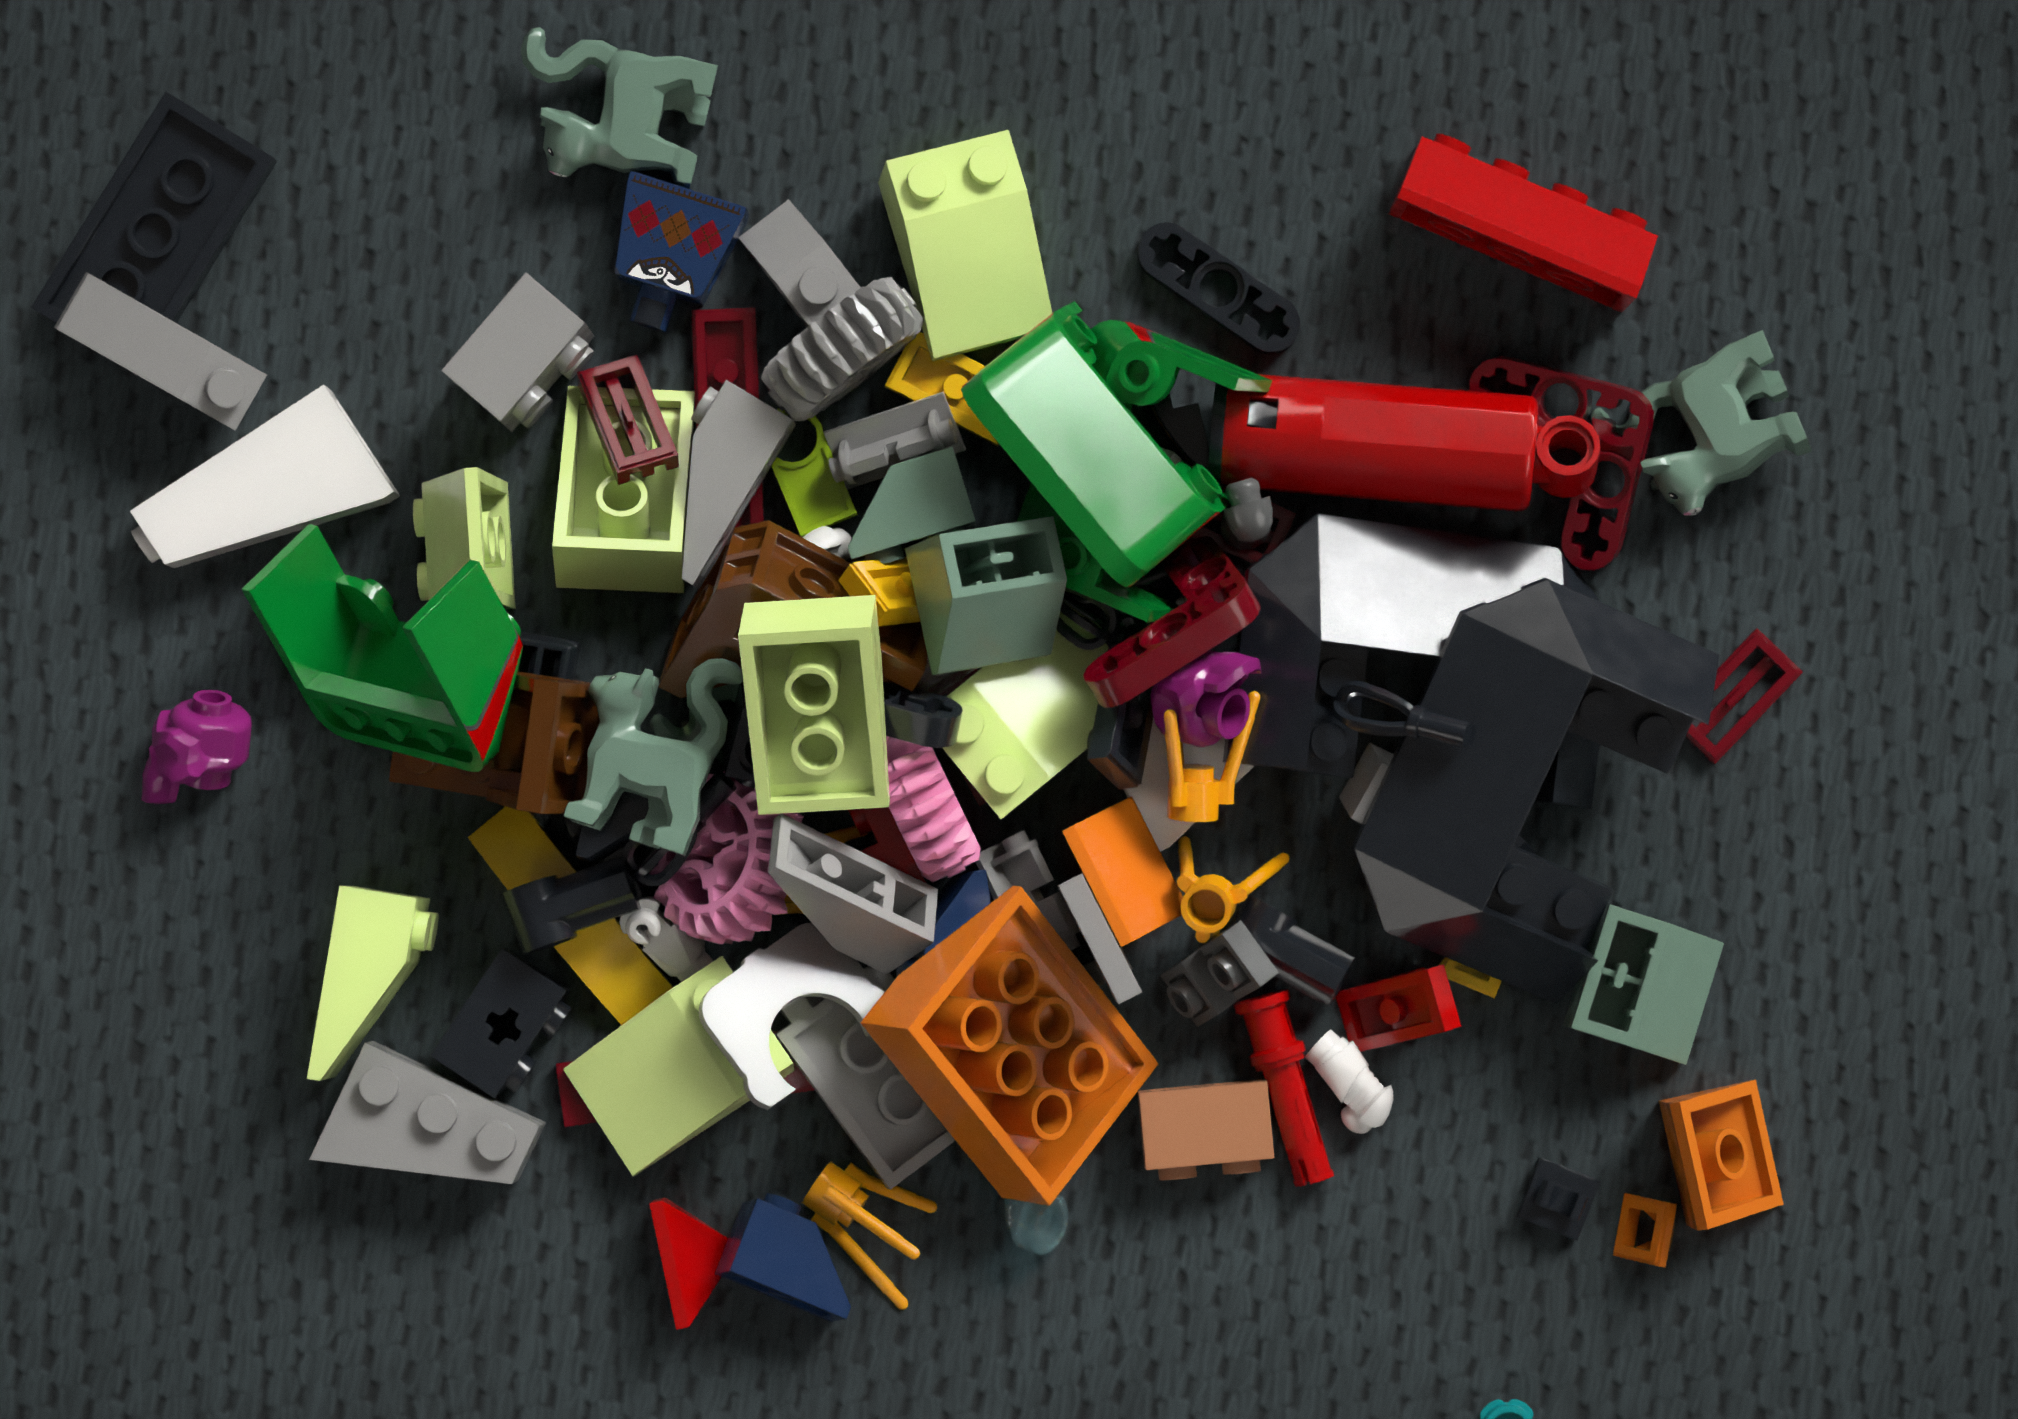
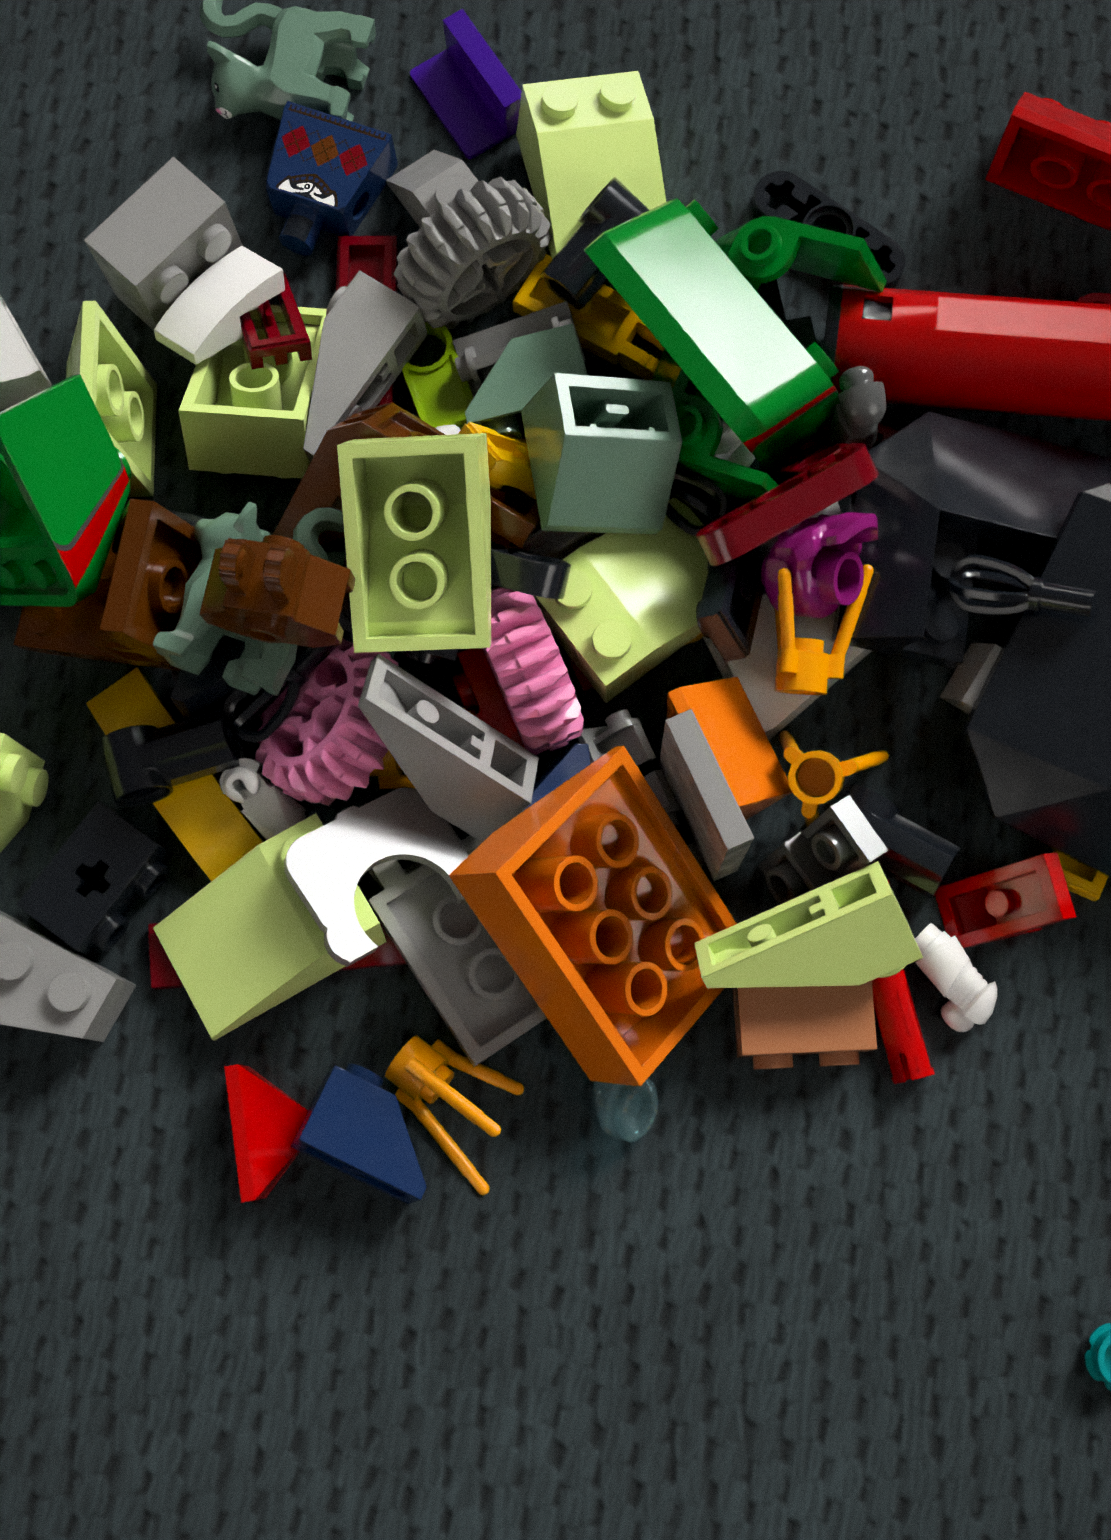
camera: 10 degrees right, 10 degrees down
none -> white slope [154,246,285,365]
none -> reddish brown hinge [199,535,356,648]
none -> dark purple panel [410,8,522,159]
none -> black piece [540,177,649,310]
none -> yellowish green slope [694,861,923,988]

